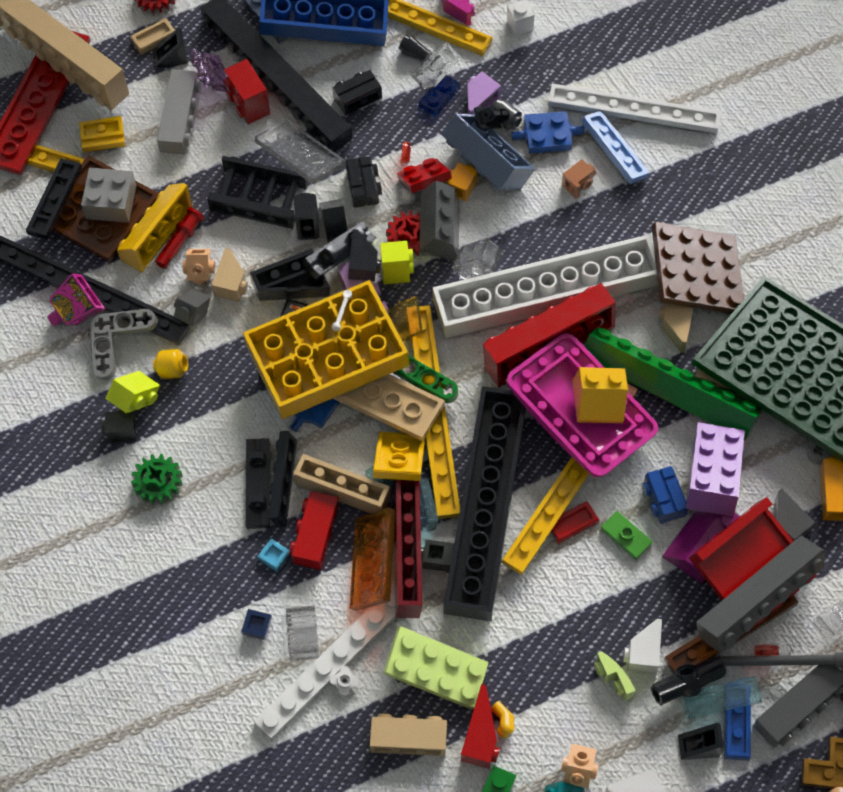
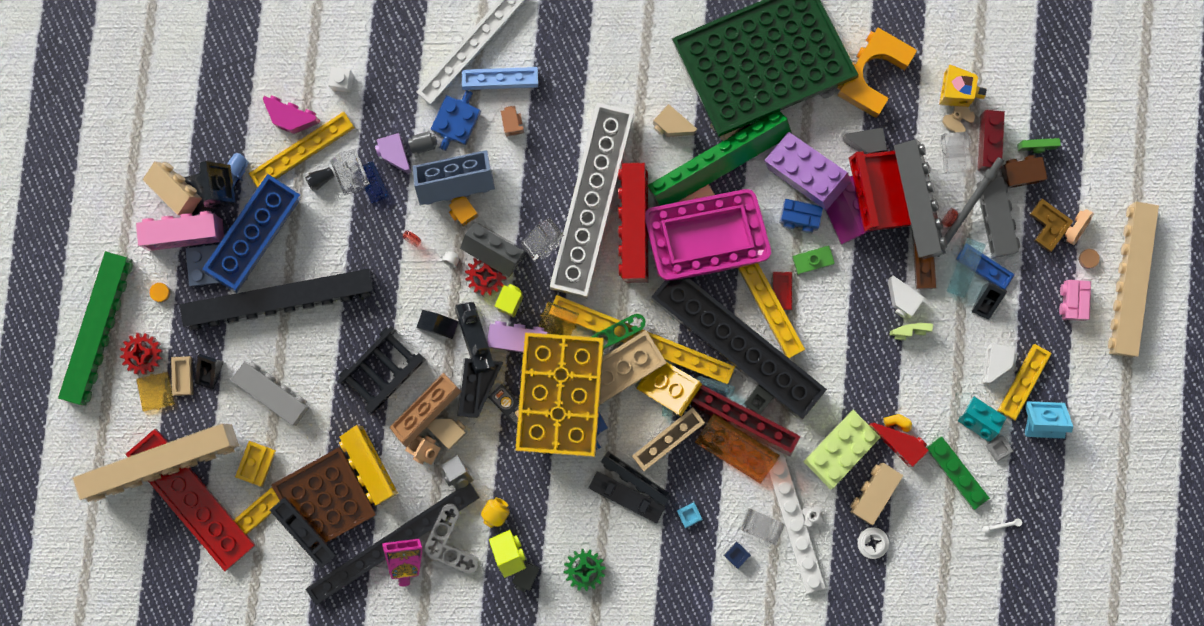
camera: 60 degrees left, 20 degrees up
light grey brick [81,168,137,223] -> none
red pin [154,207,204,269] -> none
clear purple plate [189,49,228,92] -> none
red brick [223,59,270,125] -> none
clear tile [255,119,345,185] -> none
red brick [289,491,339,570] -> none
black brick [294,193,320,240] -> none
black brick [332,70,382,116] -> none
white hinge [332,290,352,331] -> none
black brick [345,156,382,208] -> none
black slope [348,229,382,282] -> none
red plate [397,158,452,193] -> none
black hinge [474,107,510,129] -> none
light nougat brick [561,744,599,788] -> none
yellow slope [572,367,628,423] -> none
black piece [650,656,727,706] -> none
plate [651,221,744,314] -> none
none -> clear yellow piece [136,372,175,412]
none -> medium nougat tile [390,373,462,447]
none -> white gear [858,527,889,559]

